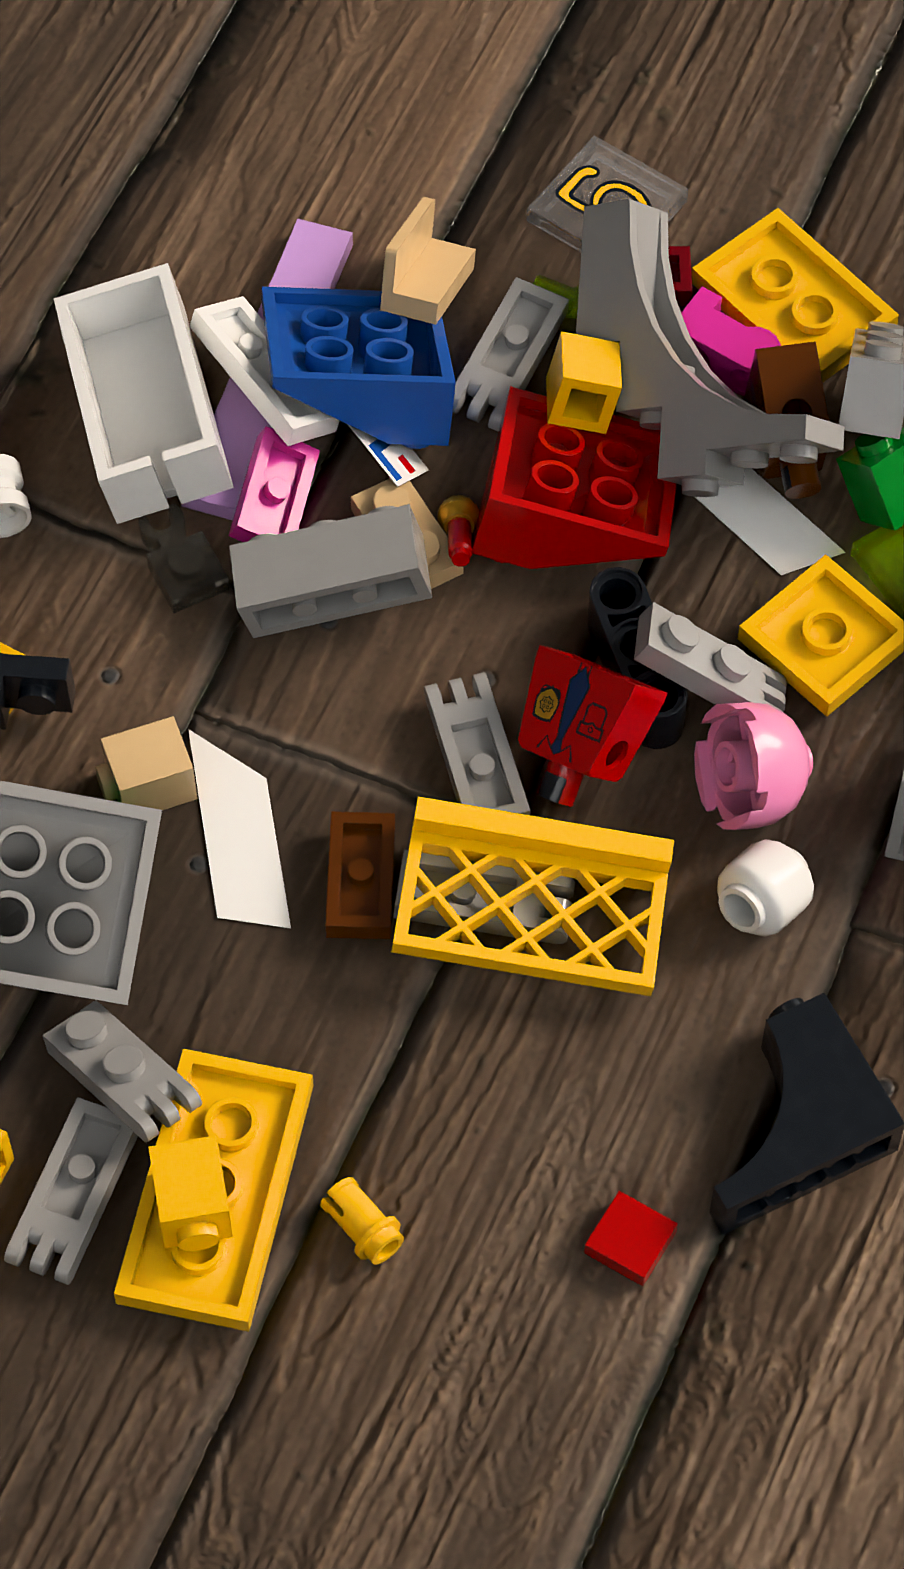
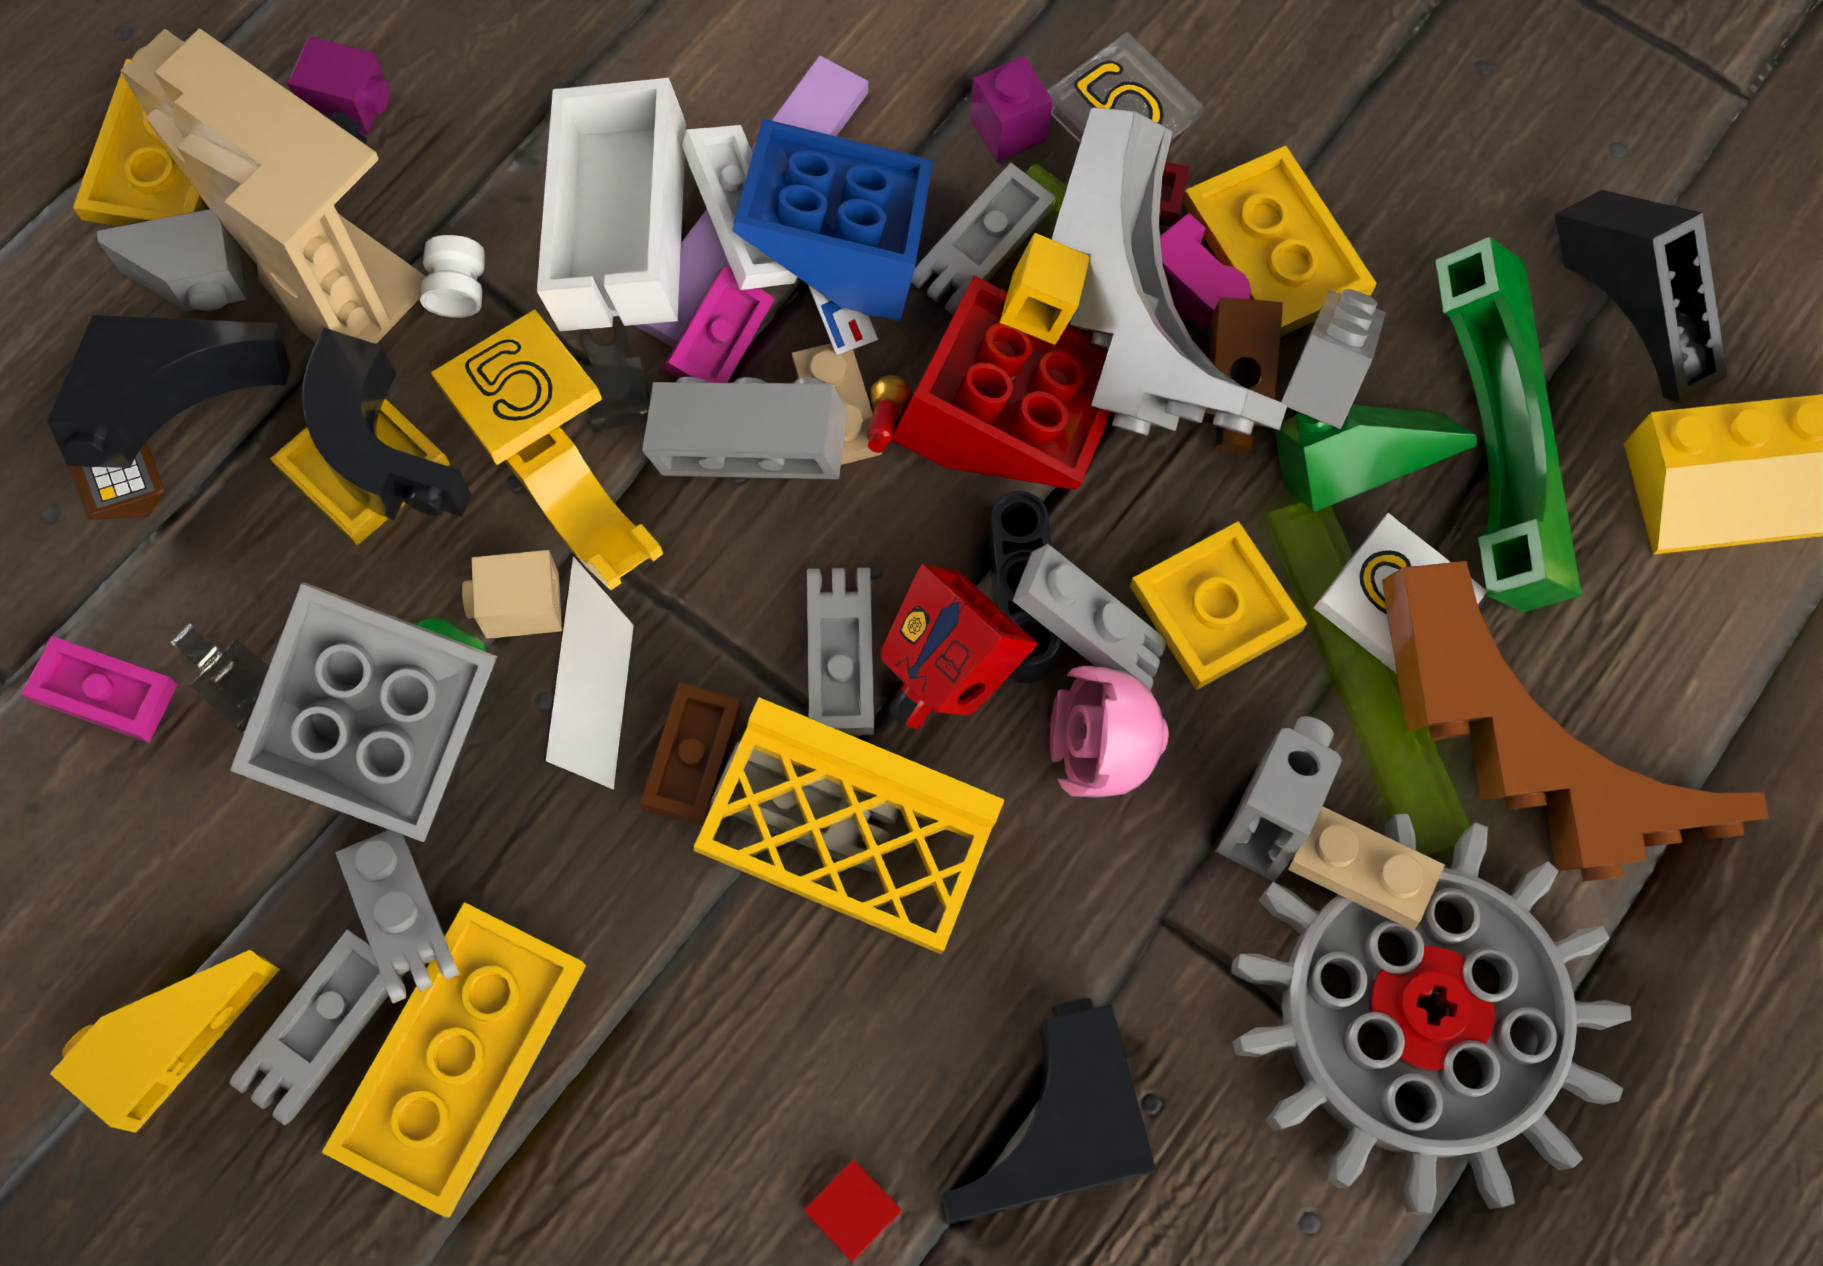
camera: 10 degrees right, 10 degrees up
yellow brick [148,1135,233,1251] -> none
yellow pin [320,1177,404,1265] -> none
tan panel [380,197,476,325] -> none
white sticker [695,468,846,576] -> none
white head [717,839,814,937] -> none
none -> yellow tile [431,309,602,465]
none -> yellow piece [504,427,663,590]
none -> magenta brick [970,56,1053,162]

